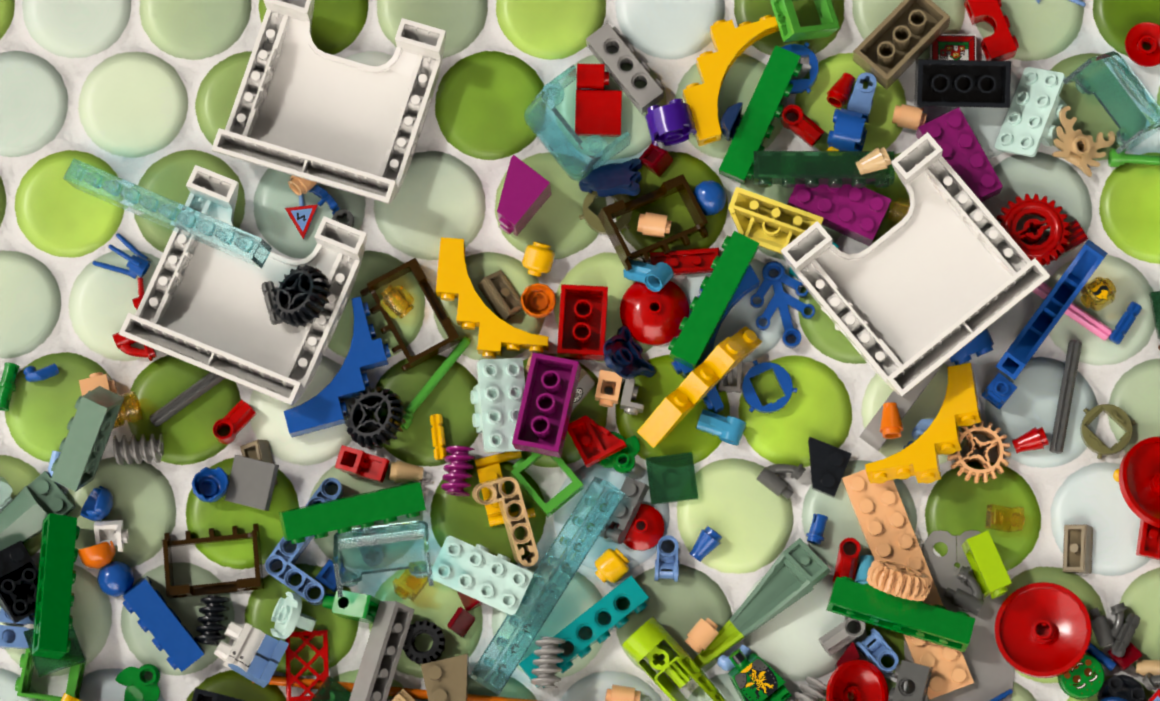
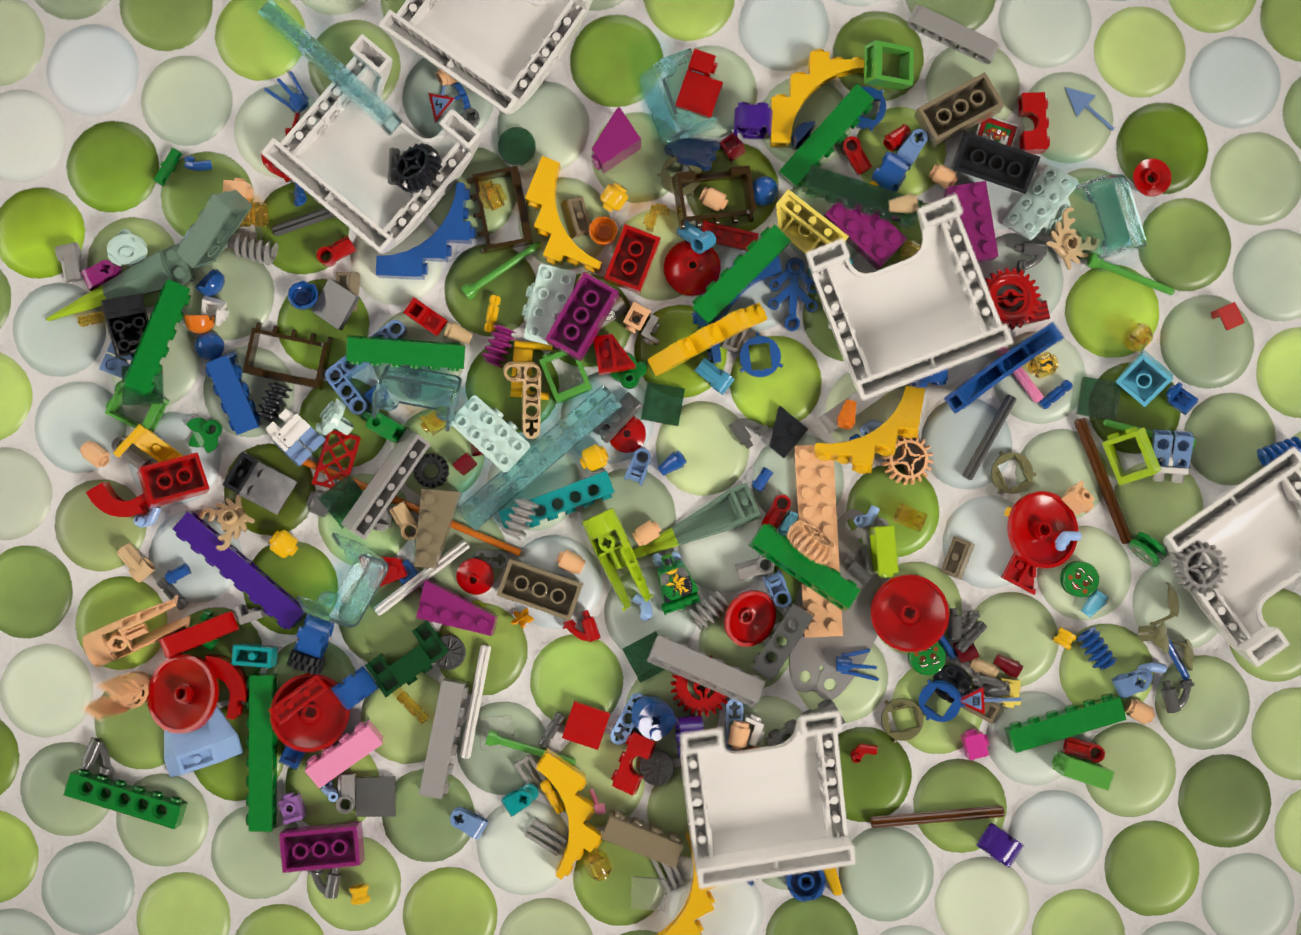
camera: 10 degrees right, 10 degrees up
black gear [345,386,407,450] -> none
light grey brick [586,23,664,114] -> none
dark blue tile [603,326,656,380] -> none
dark red slope [835,642,860,668] -> none
blue window [981,373,1017,410] -> none
red cone [1012,427,1049,453] -> none
none -> blue piece [293,181,307,207]
none -> clear green tile [498,127,536,166]
none -> clear yellow bracket [643,203,670,232]
none -> light blue arm [854,505,880,528]
none -> dark grey plant [1014,241,1048,273]

